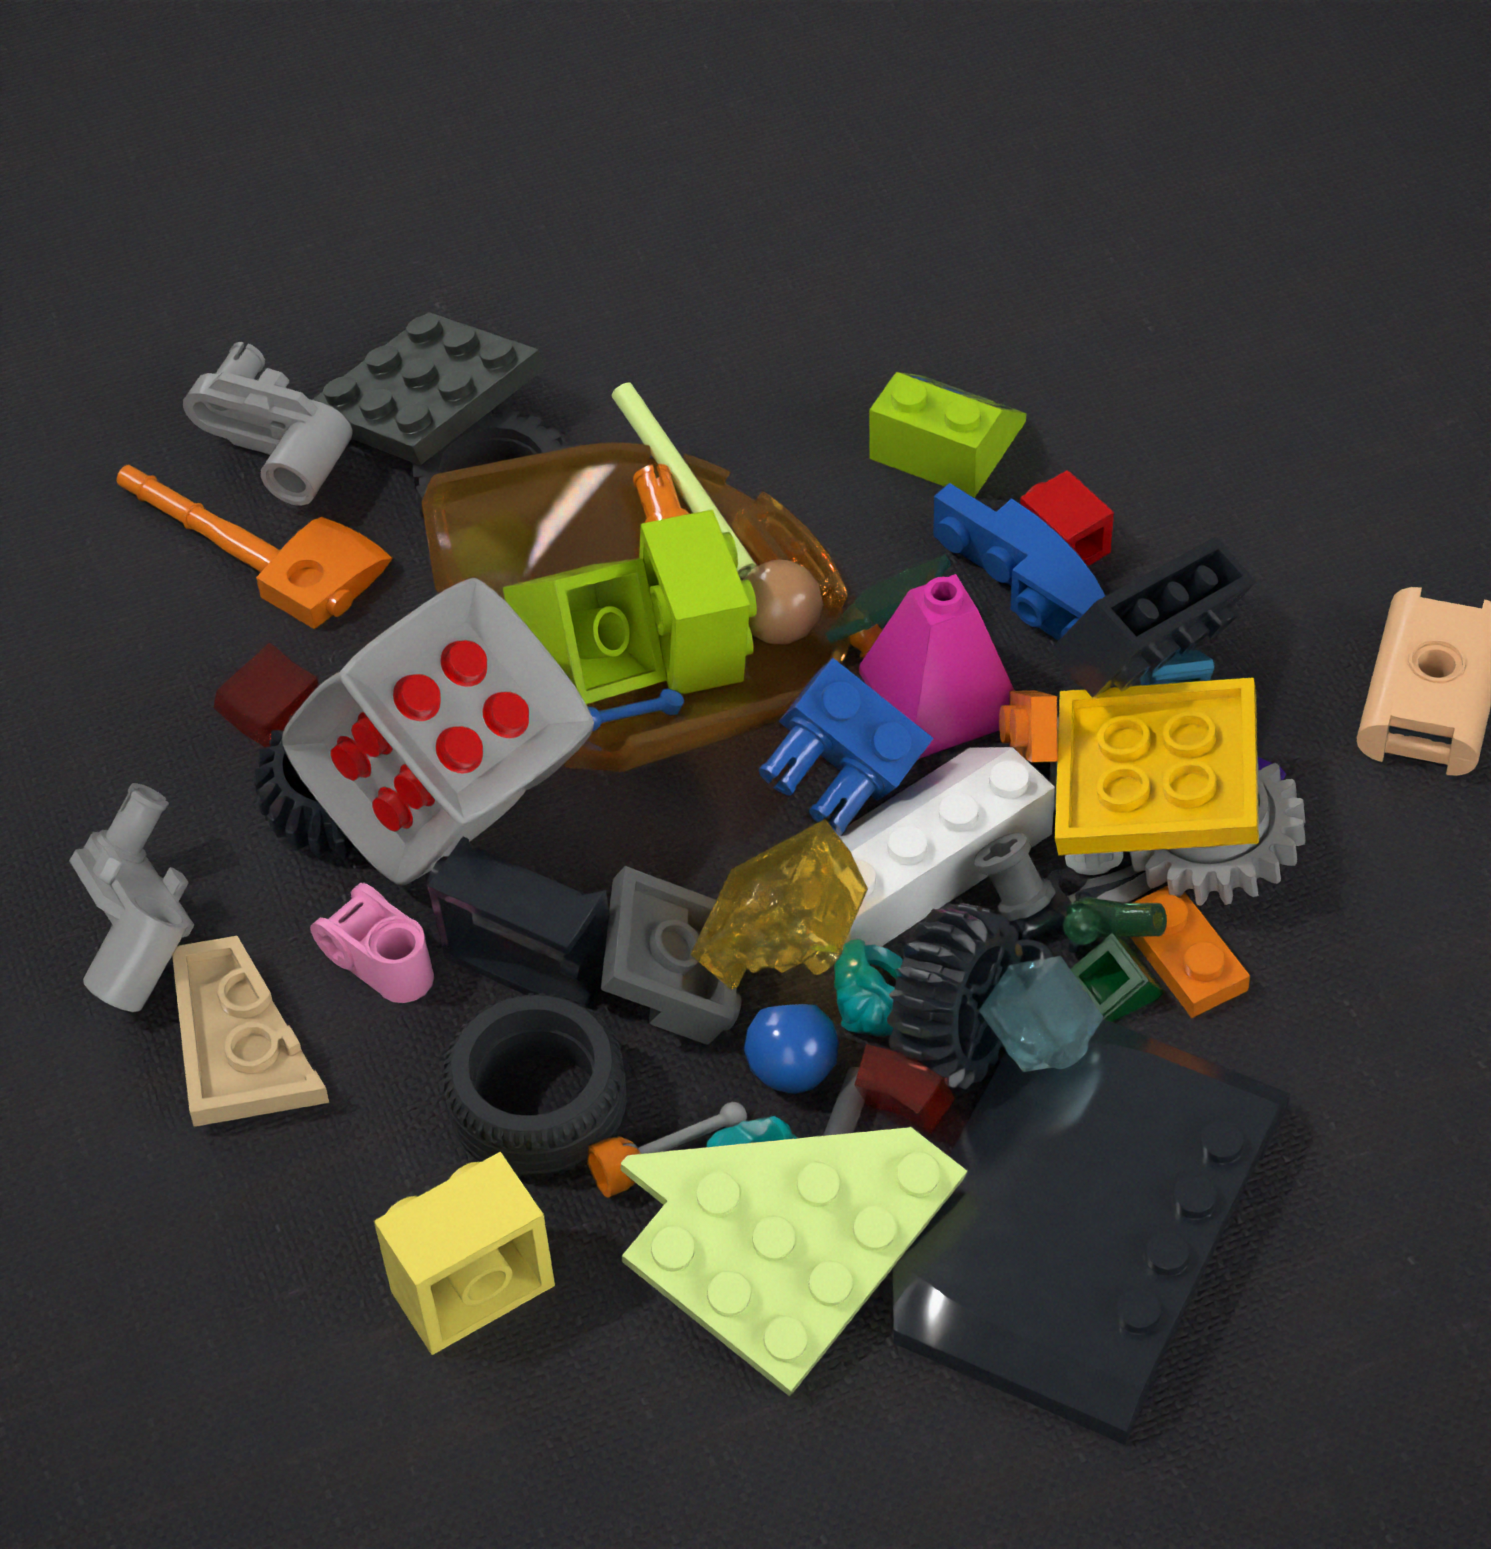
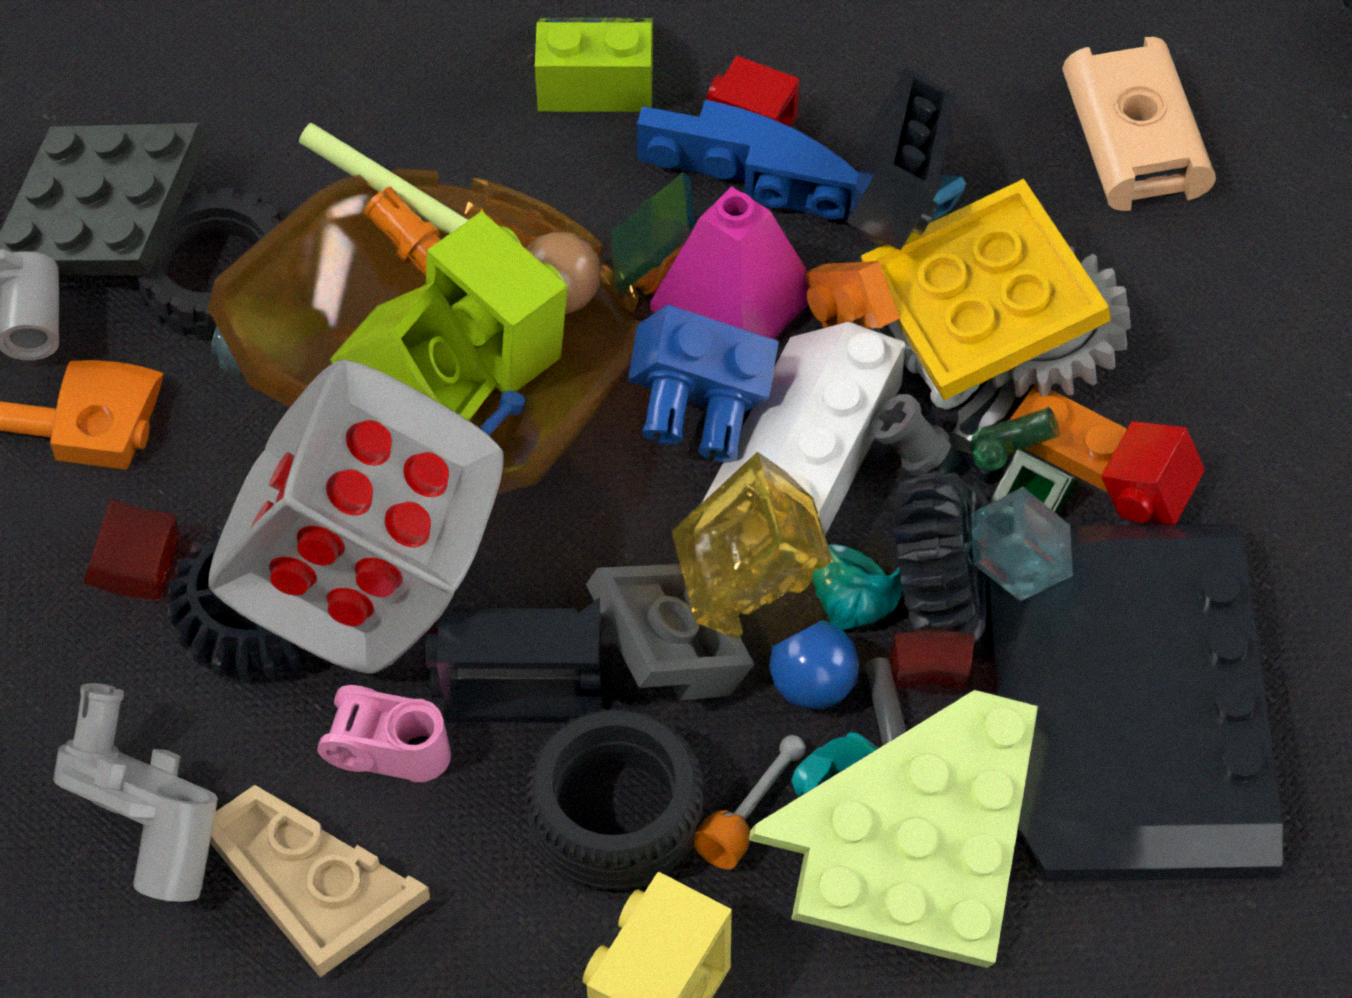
camera: 30 degrees left, 5 degrees up
none -> red brick [1101,421,1205,525]

